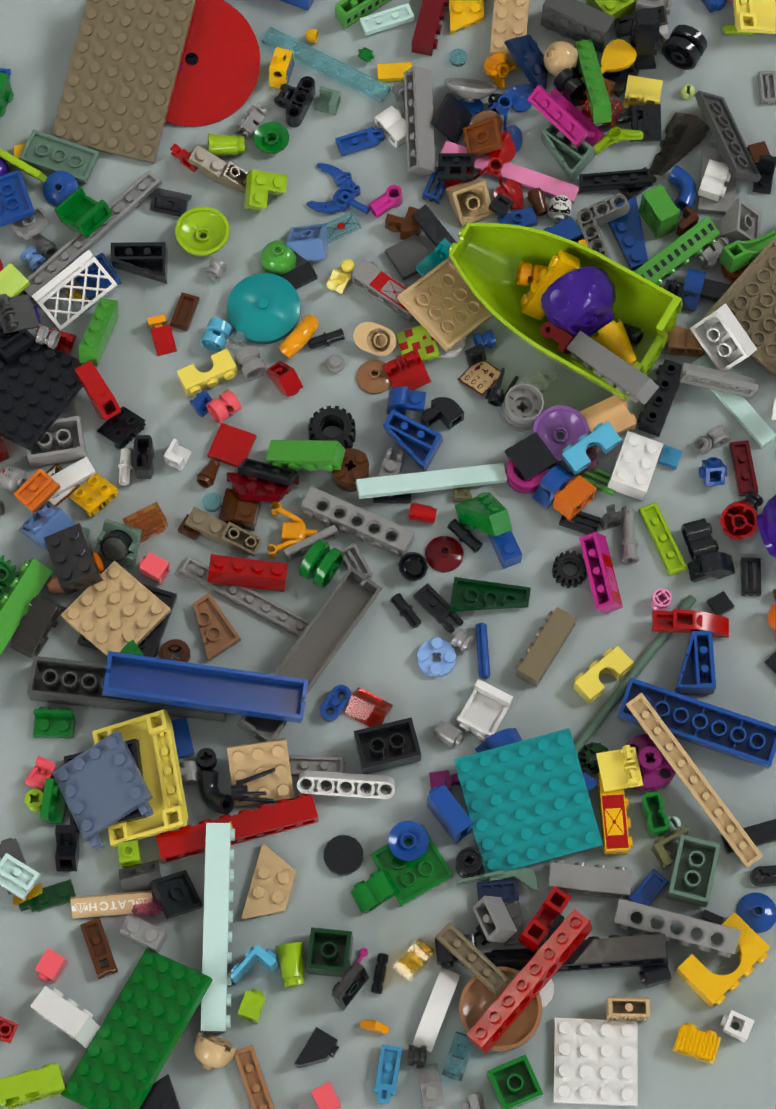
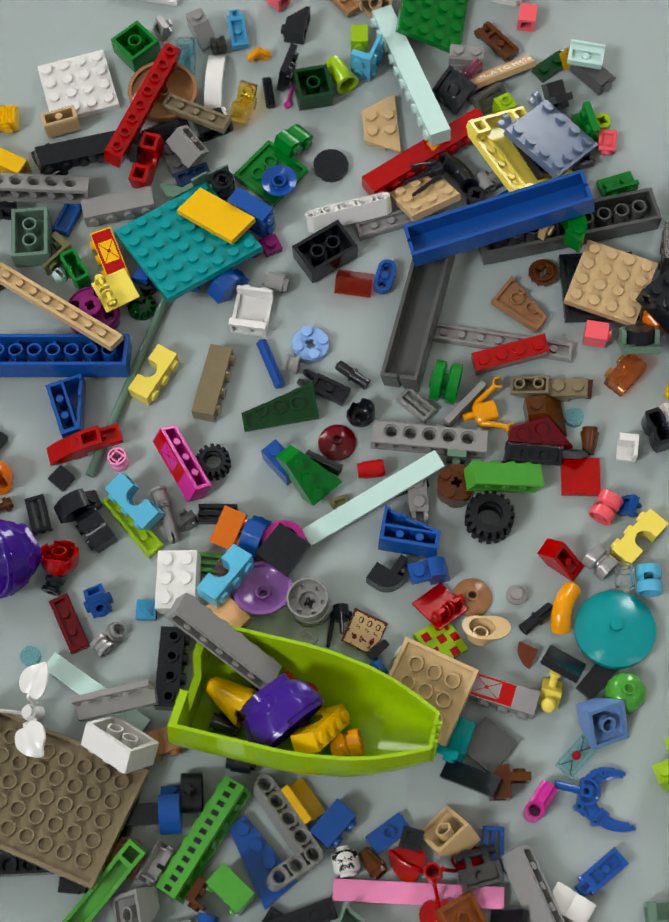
camera: 165 degrees right, 0 degrees up
none -> medium azure arch [105,472,165,531]
none -> yellow tile [177,187,256,245]
none -> sand green tile [446,449,467,464]
none -> copper tile [517,641,538,669]
none -> black tile [540,644,586,683]
none -> black tile [563,449,588,459]

